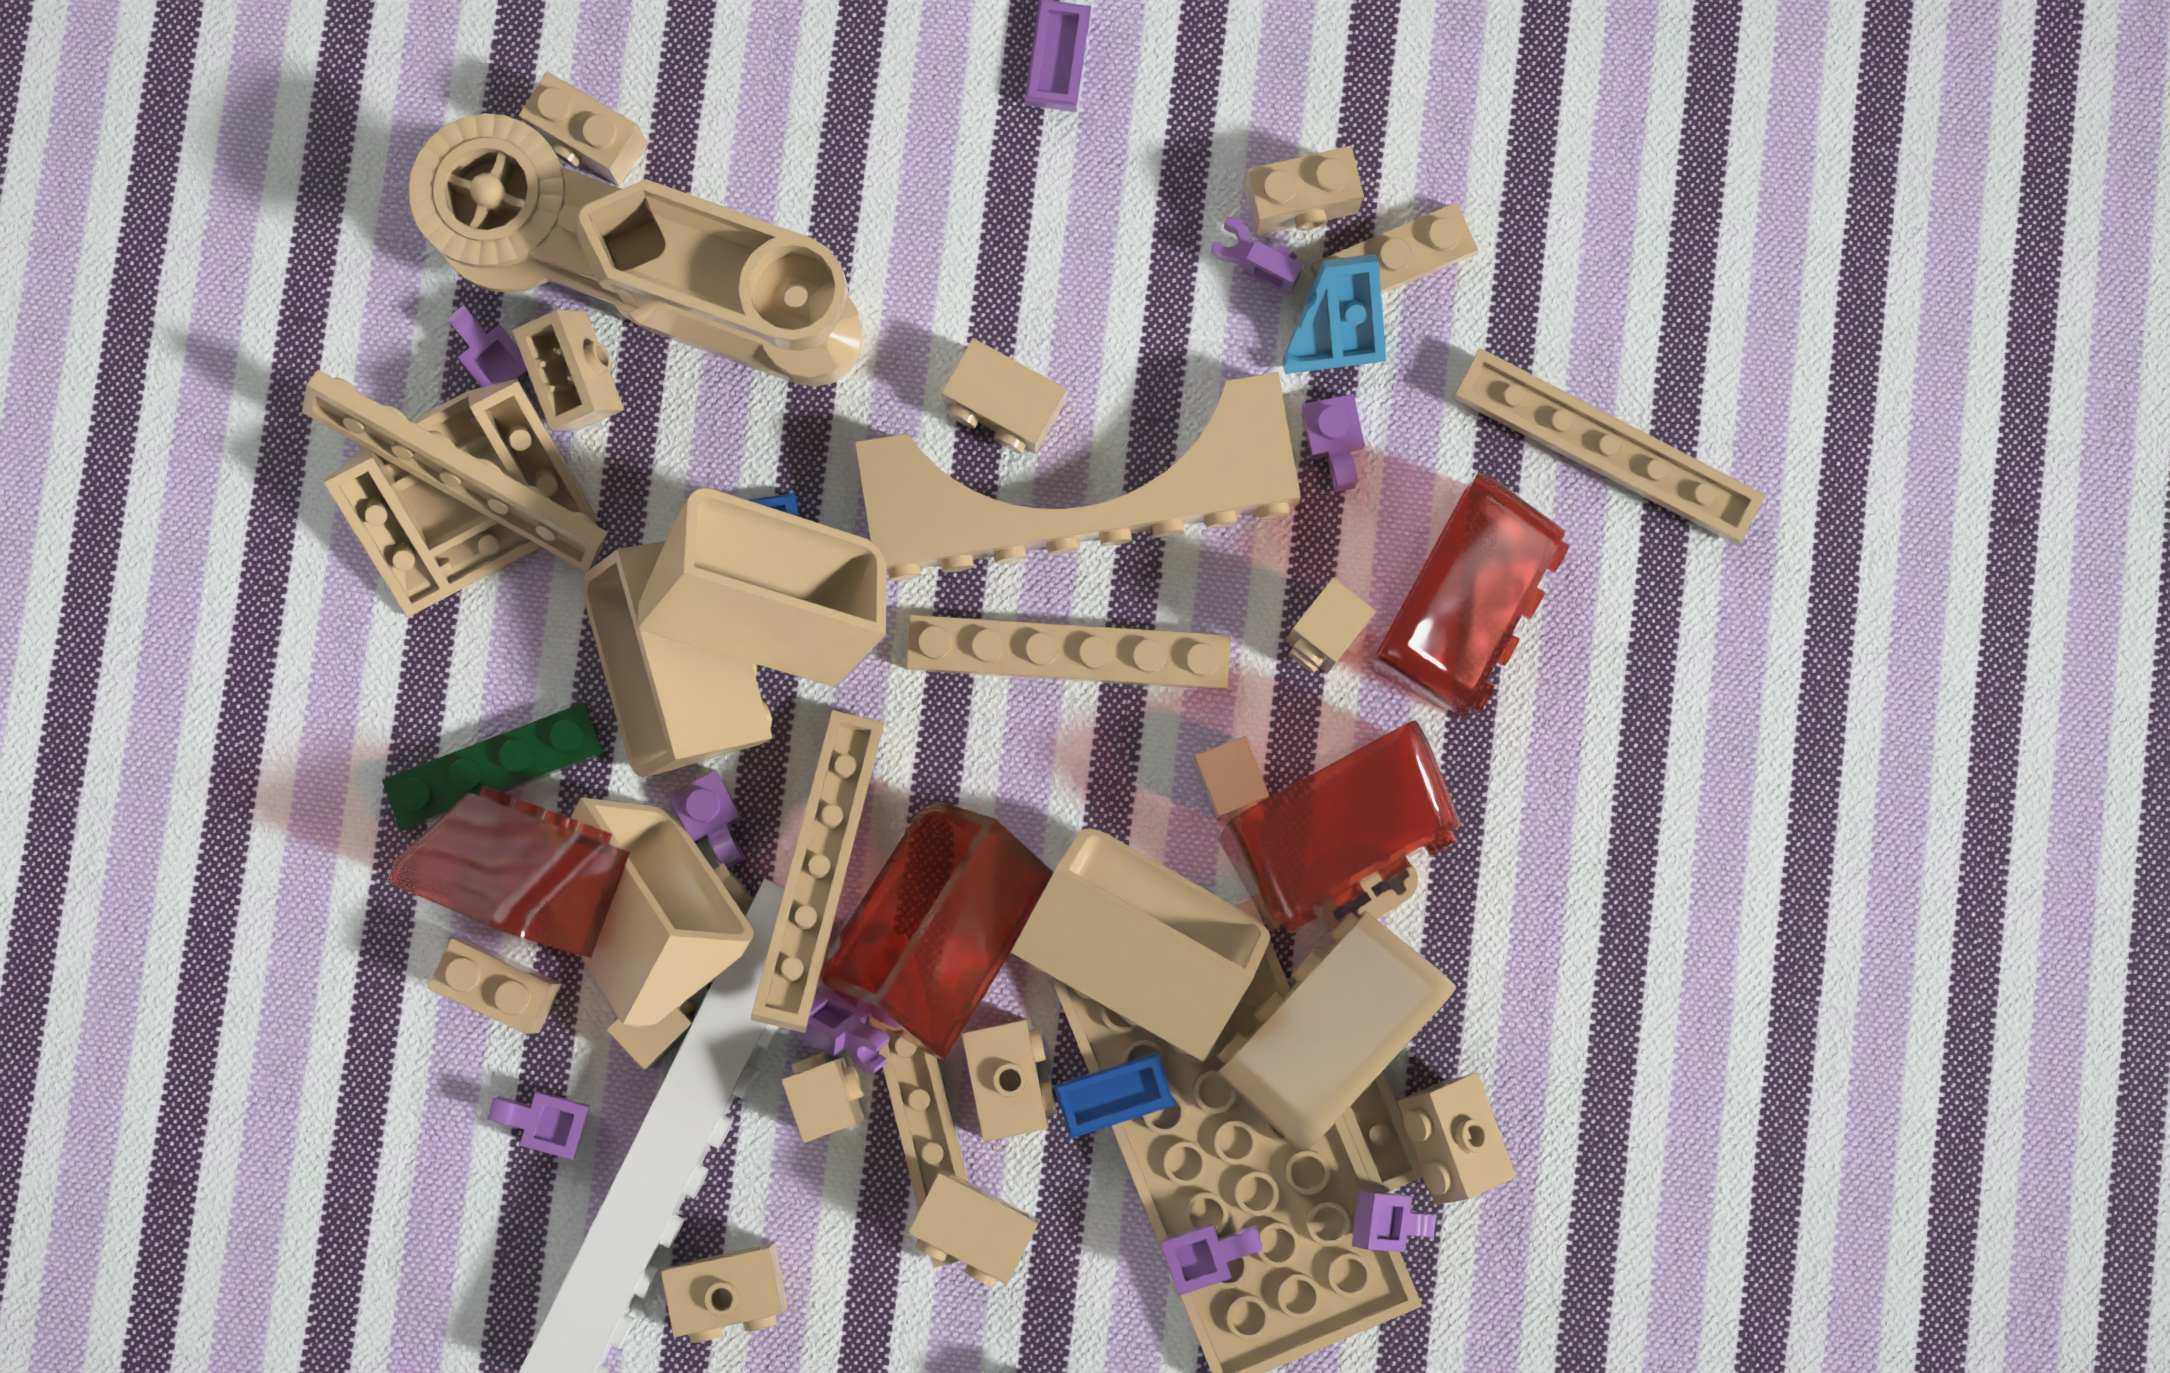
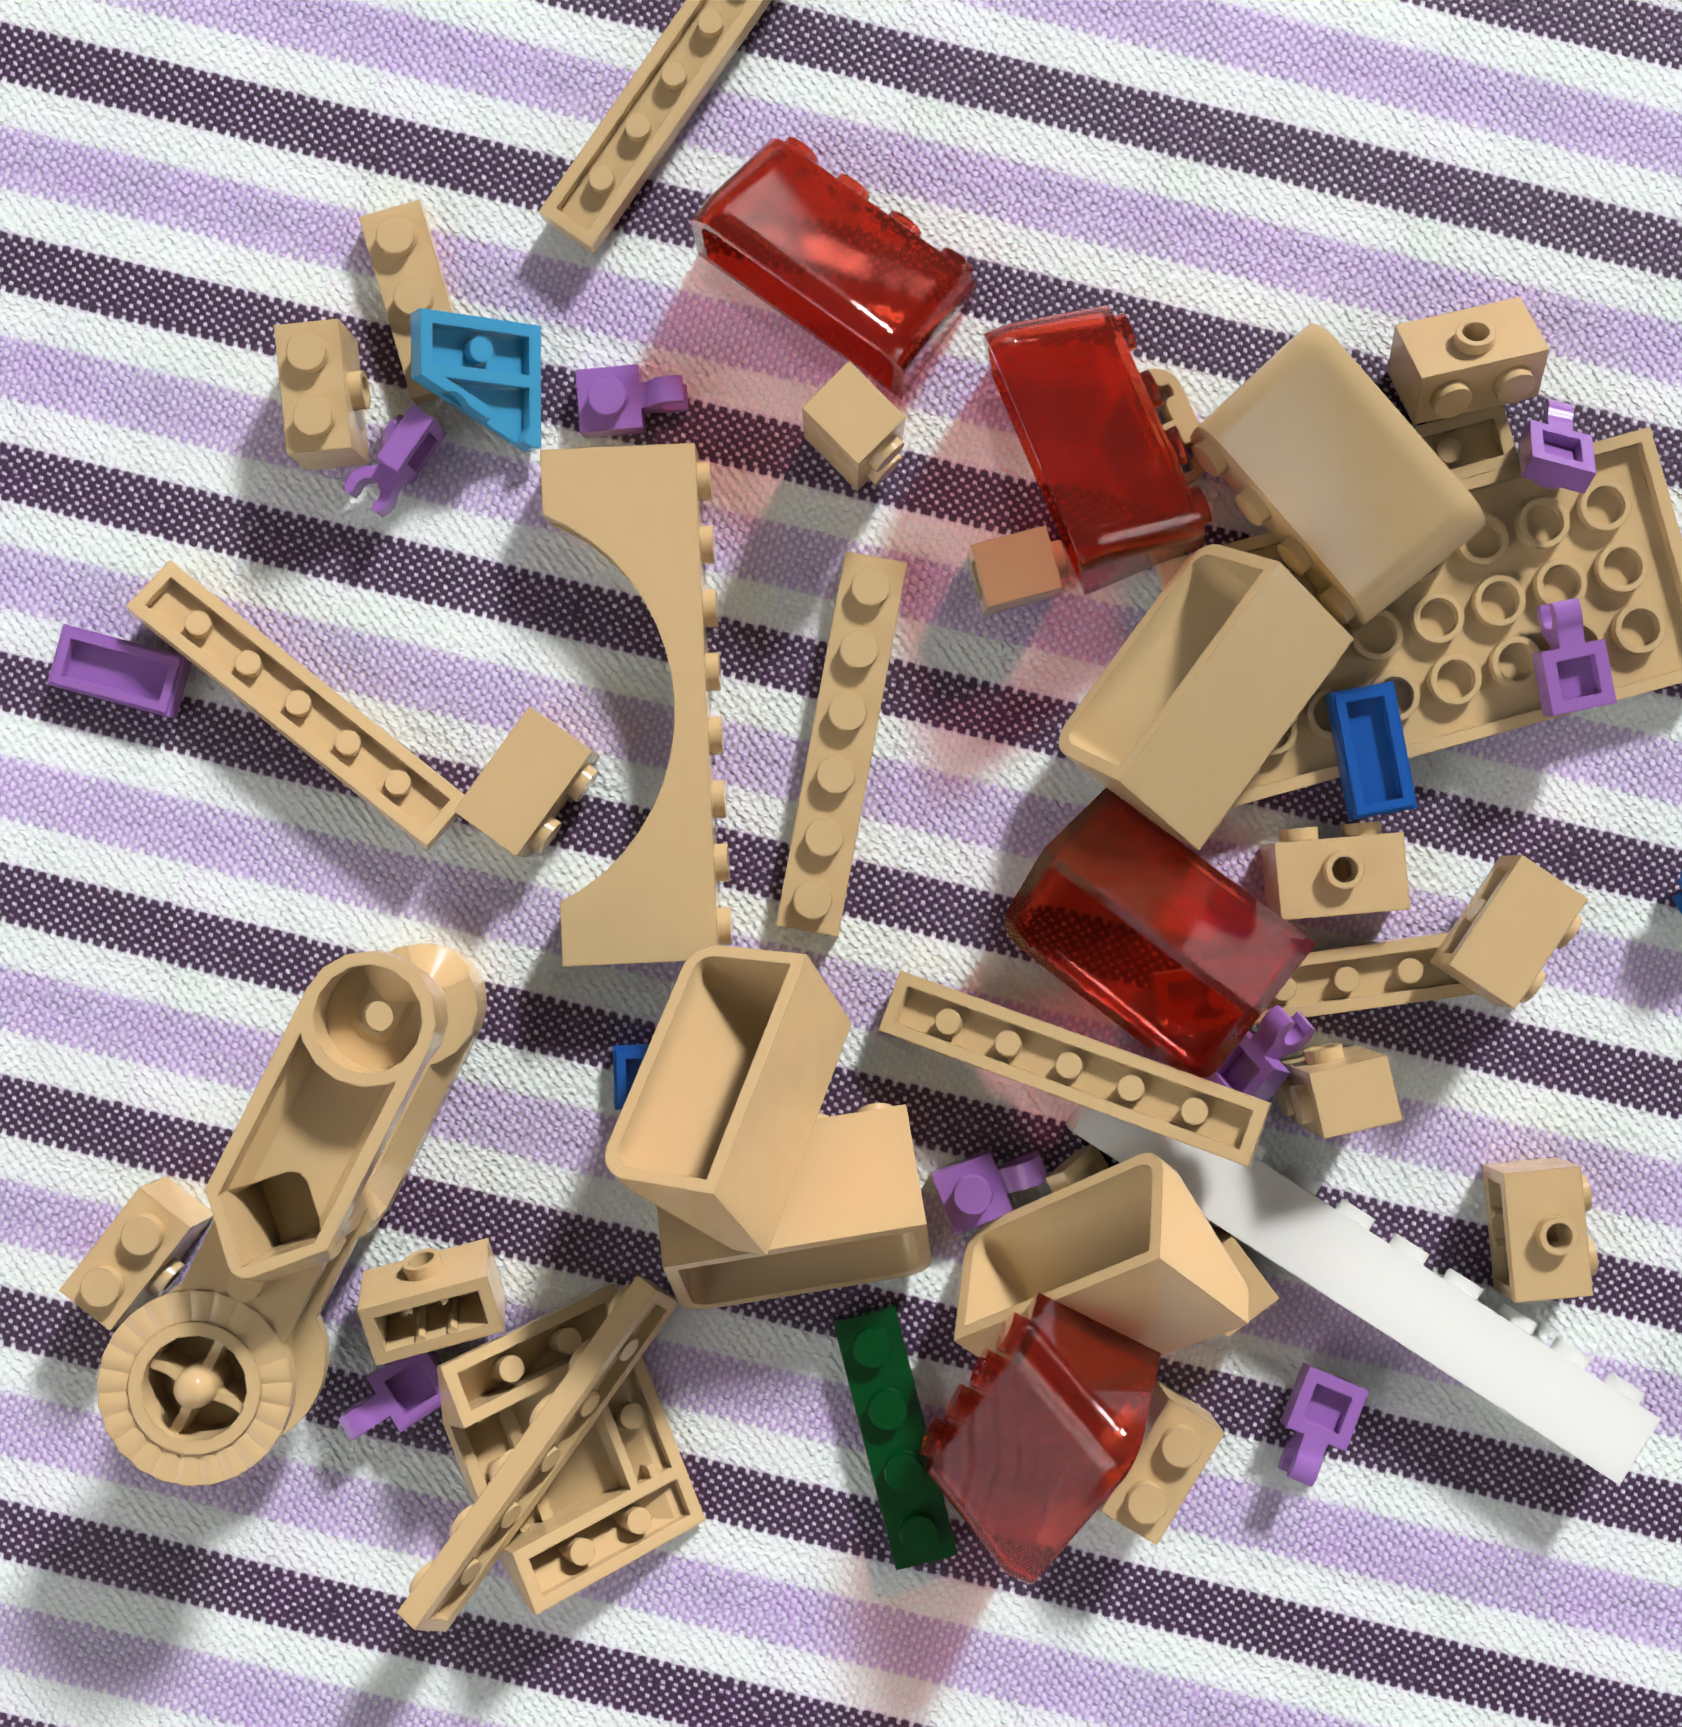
camera: 85 degrees left, 5 degrees up
none -> tan plate [126,560,465,851]

